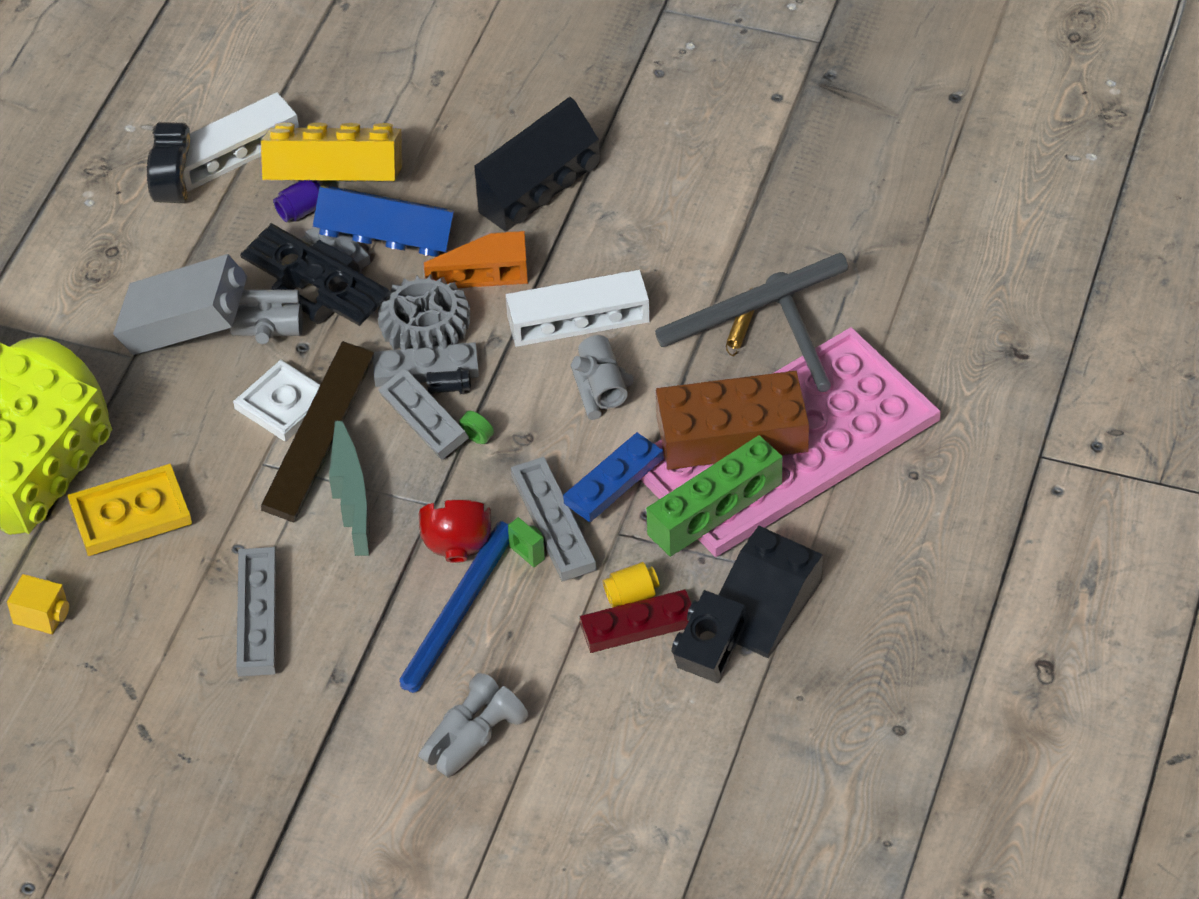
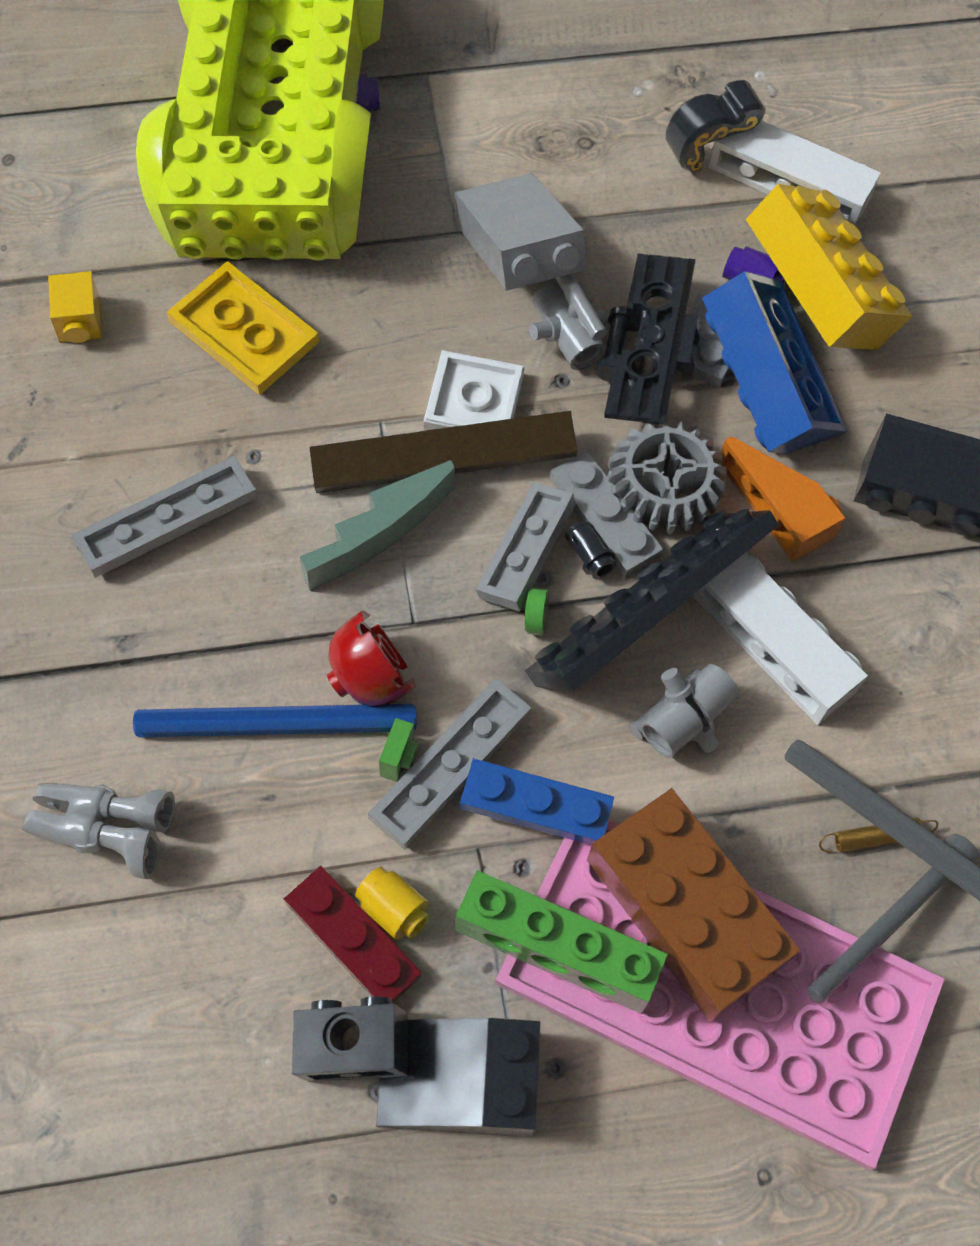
camera: 55 degrees right, 15 degrees up
none -> black plate [525,509,779,691]

